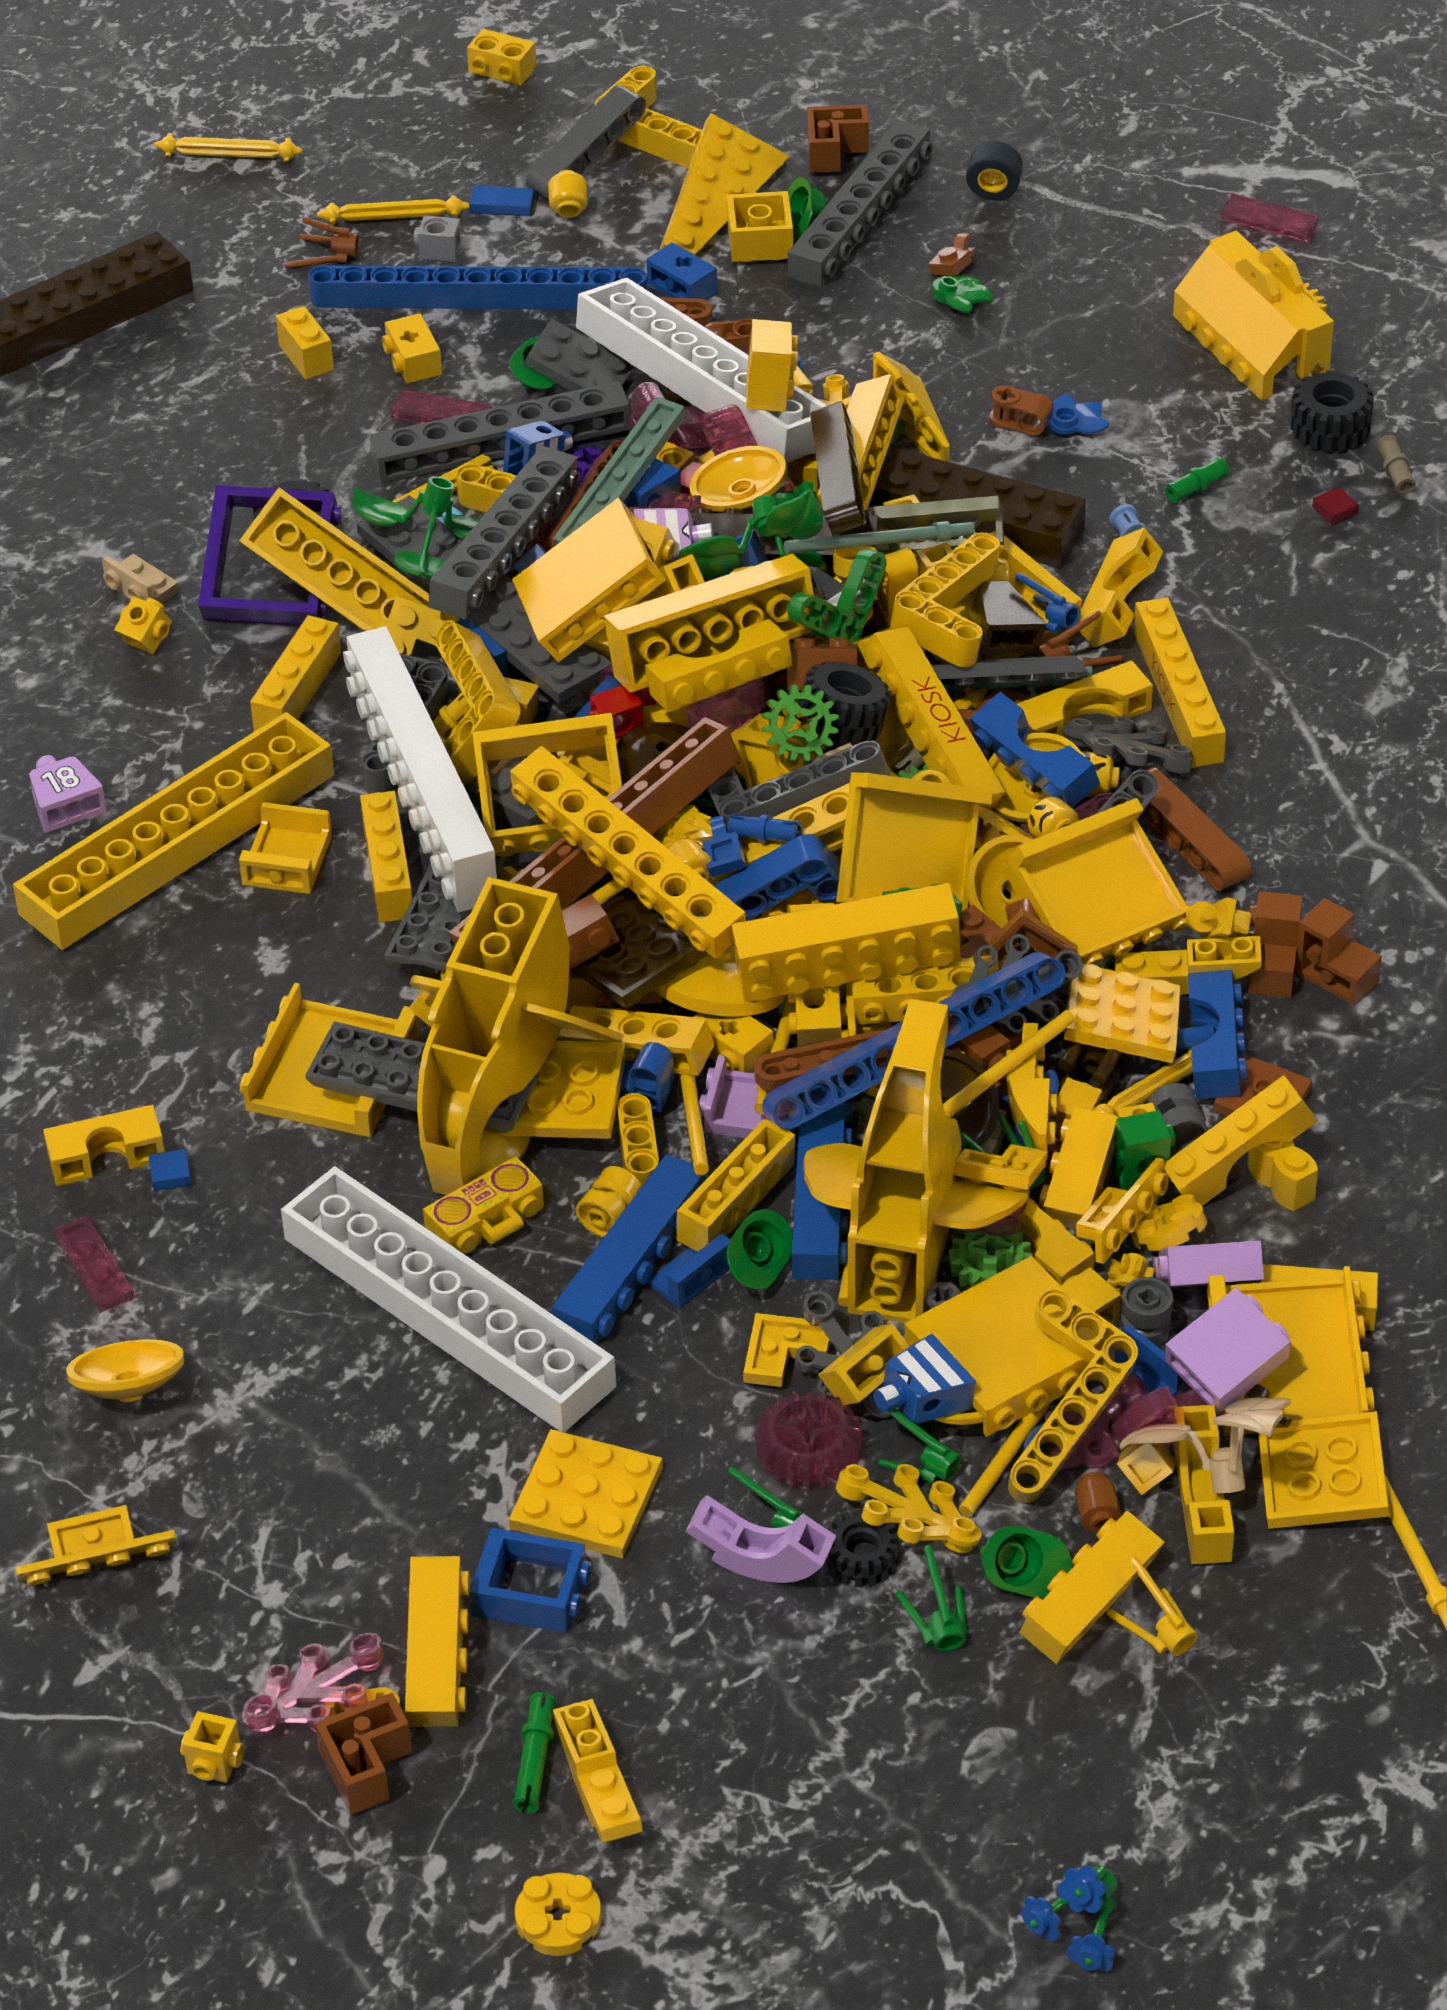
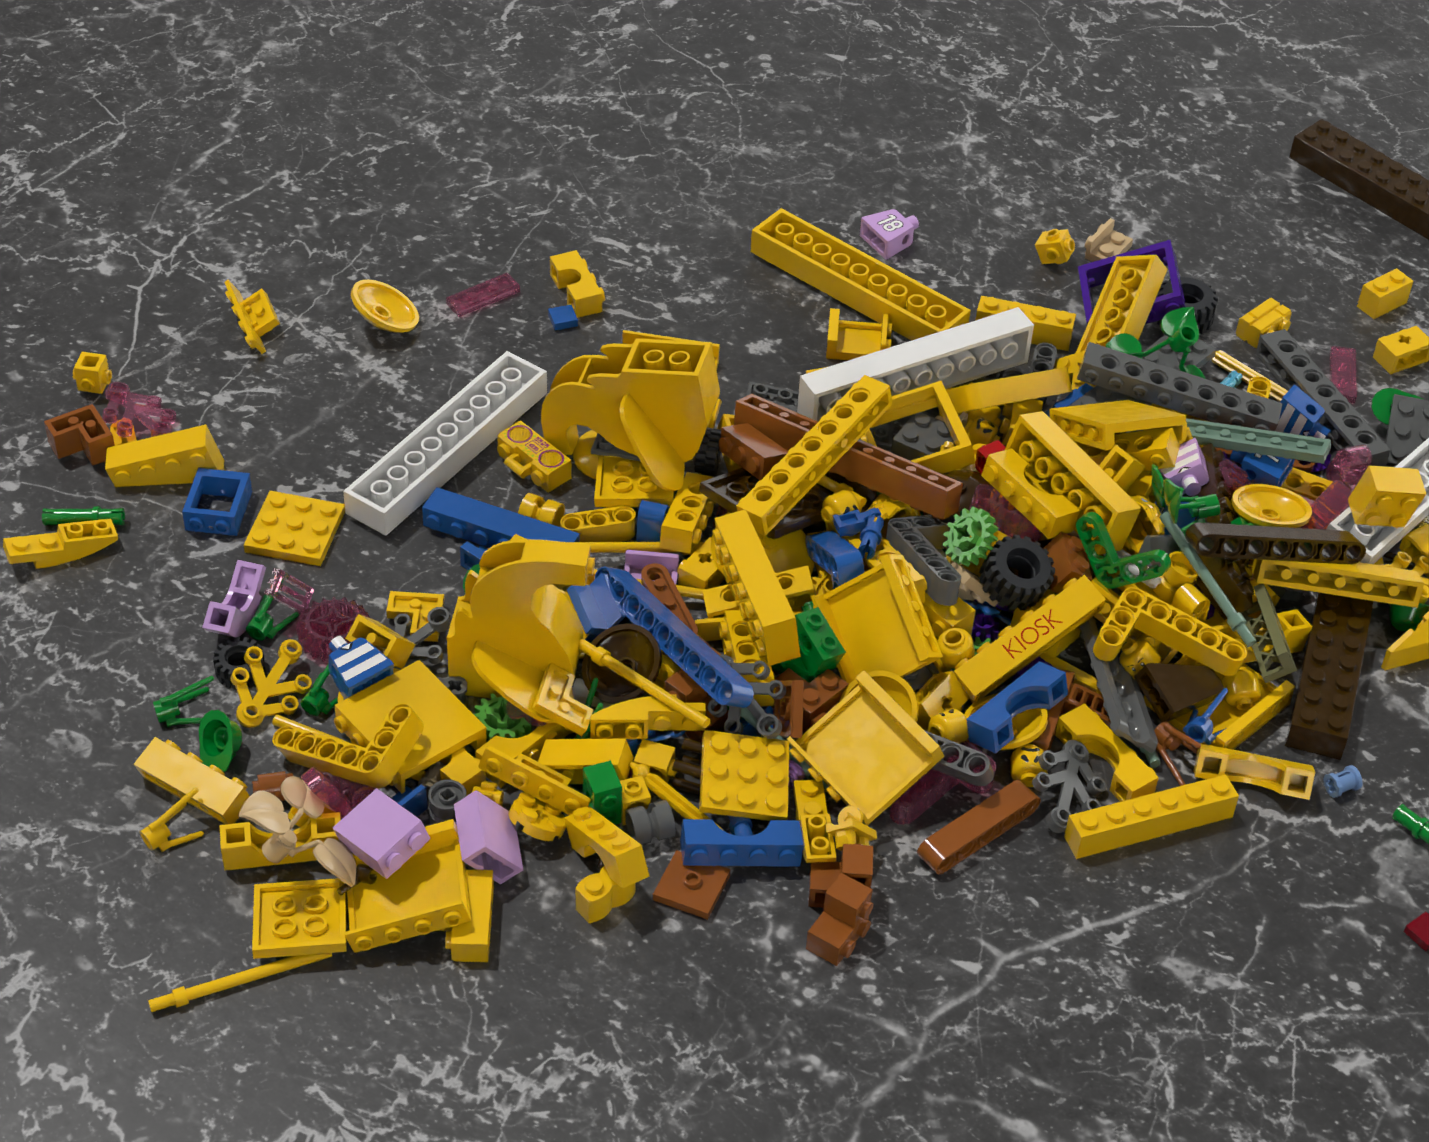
camera: 80 degrees right, 0 degrees up
none -> clear pink tile [264,568,314,614]
none -> blue panel [567,573,625,635]
none -> yellow brick [1236,298,1292,348]

